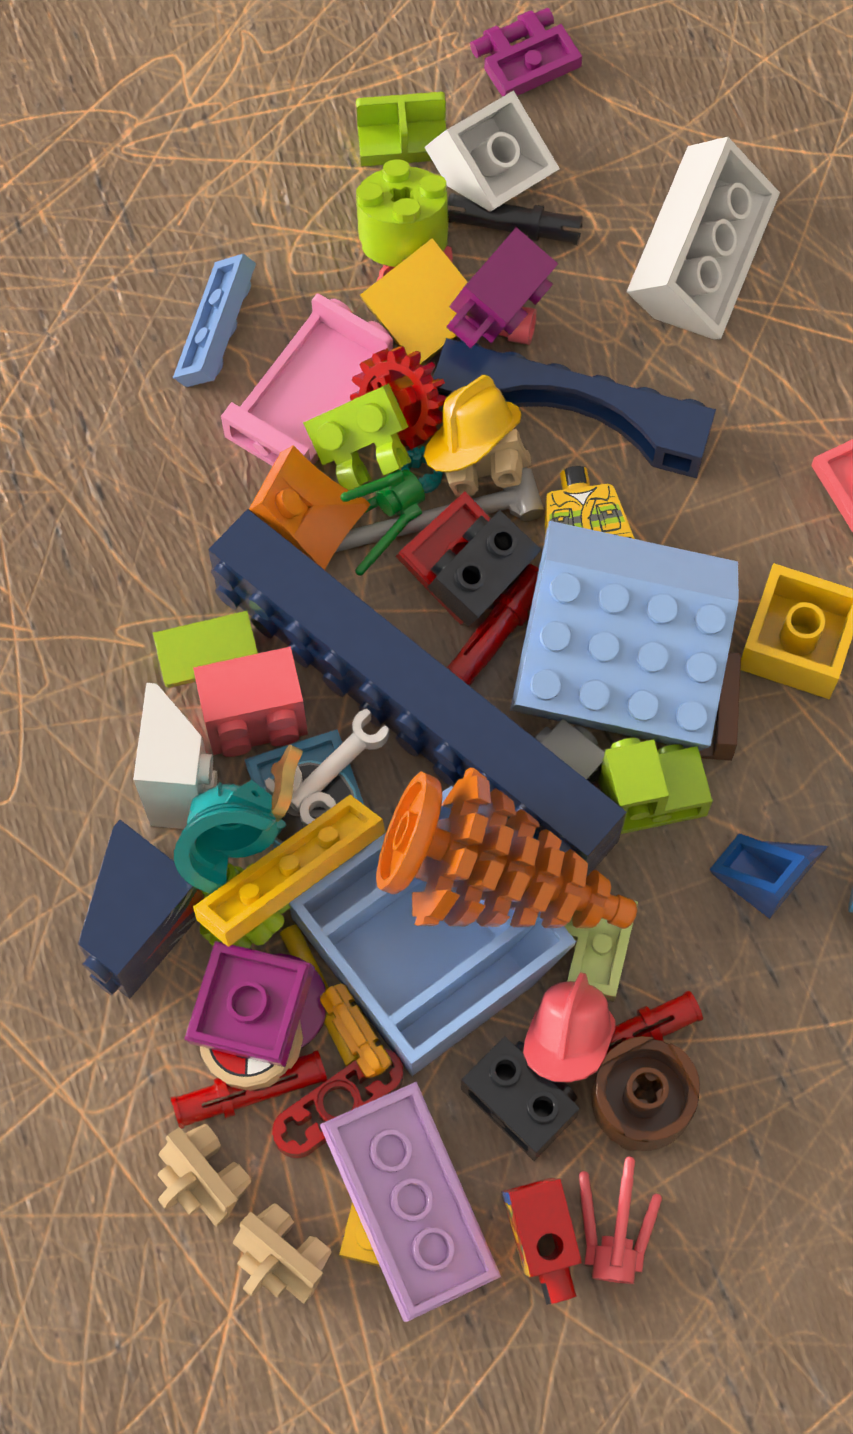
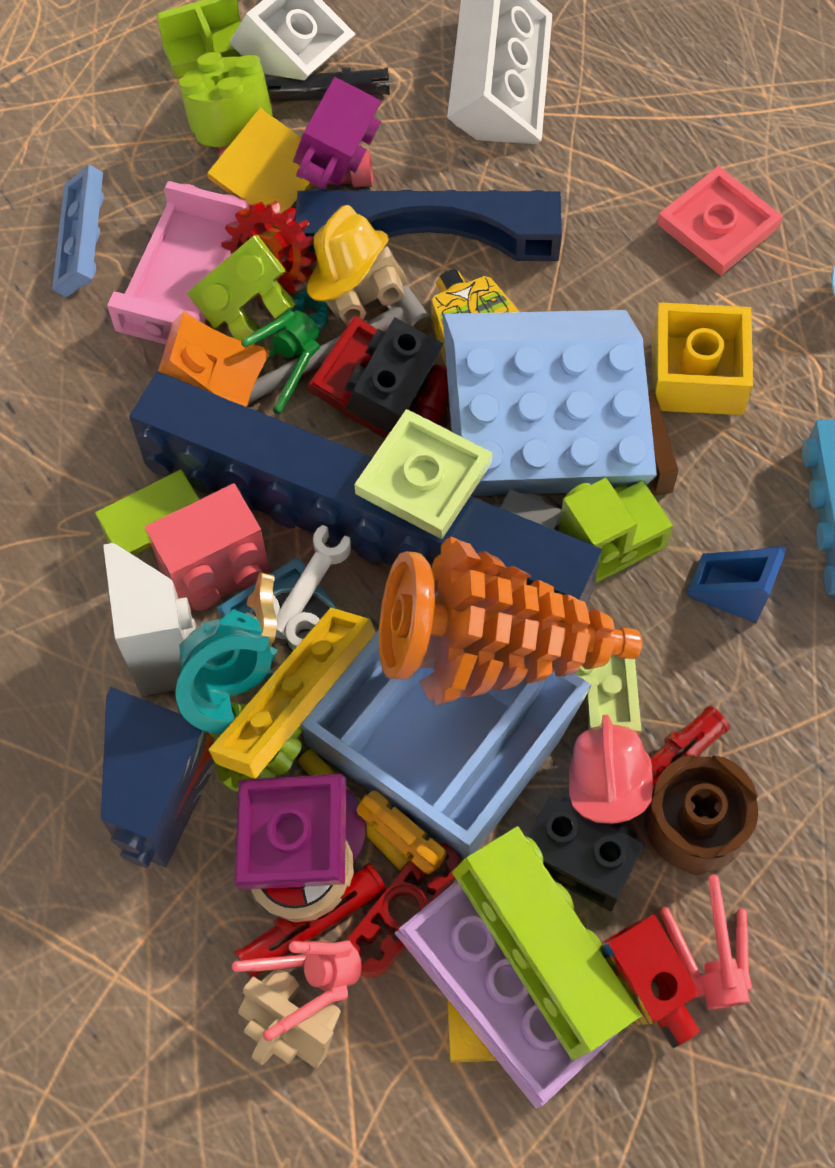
camera: 15 degrees left, 5 degrees down
tan hips [233,1203,331,1304] -> none
none -> coral plant [232,940,362,1041]
none -> yellowish green plate [354,409,493,539]
none -> lime brick [452,826,643,1061]

